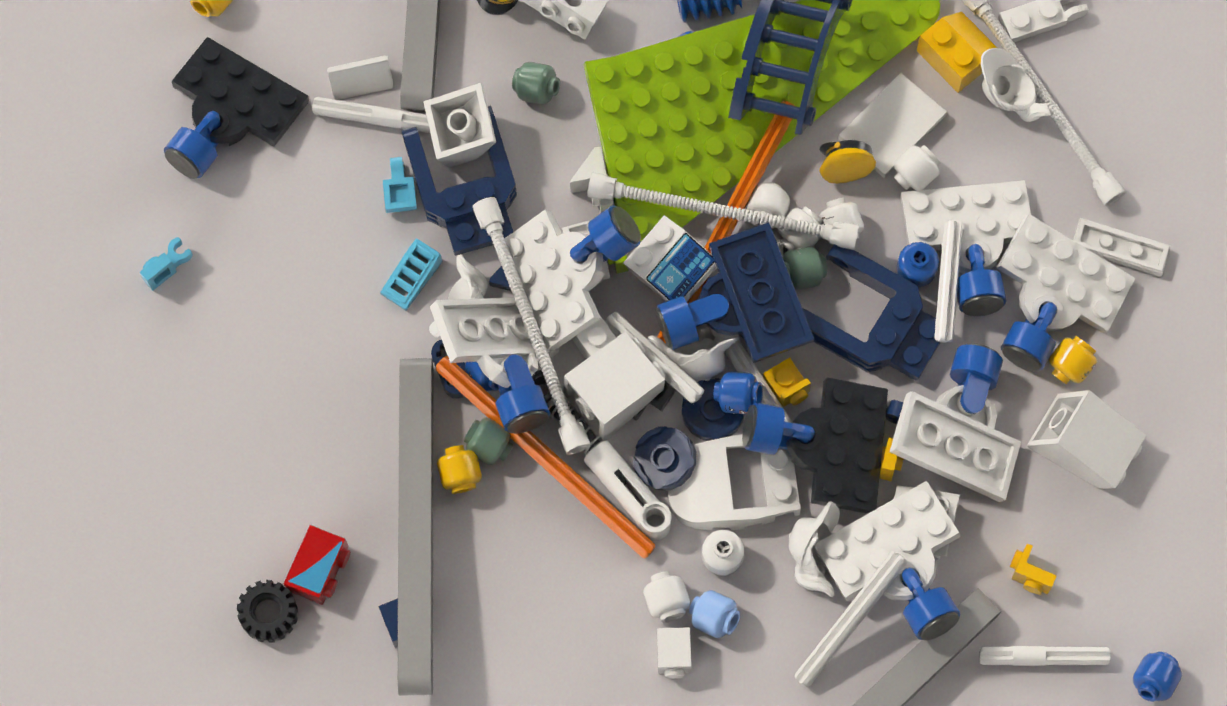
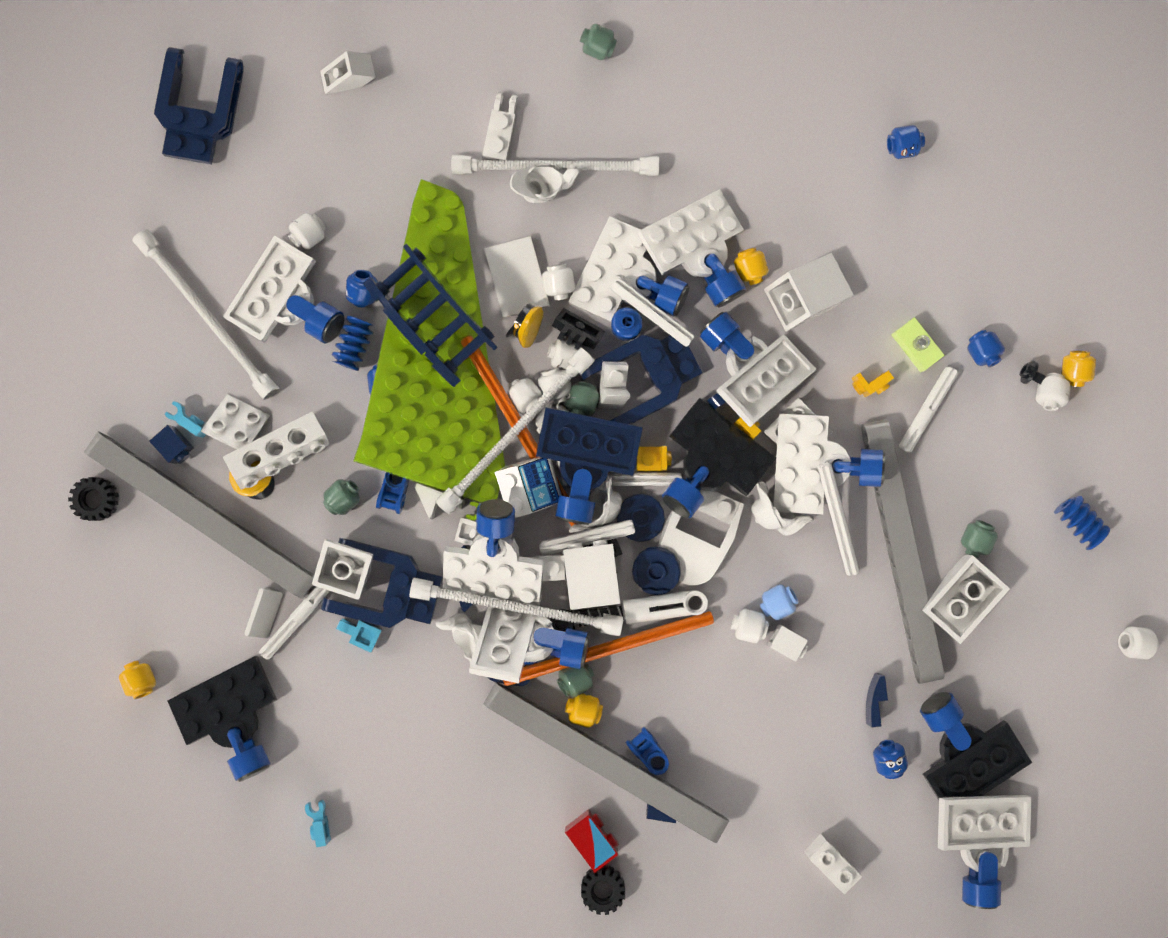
camera: 60 degrees left, 15 degrees up
medium azure slope [380,238,443,311] -> none
white head [702,530,744,576] -> none
blue head [713,372,763,415] -> none
yellow slope [916,12,997,93] -> none
white tile [1073,218,1171,277] -> none
none -> blue piece [376,472,410,514]
none -> black hinge [552,308,605,350]
none -> sand green head [580,24,617,60]
none -> white slope [597,361,630,409]
none -> blue piece [625,726,669,775]
none -> yellowish green piece [891,317,945,373]

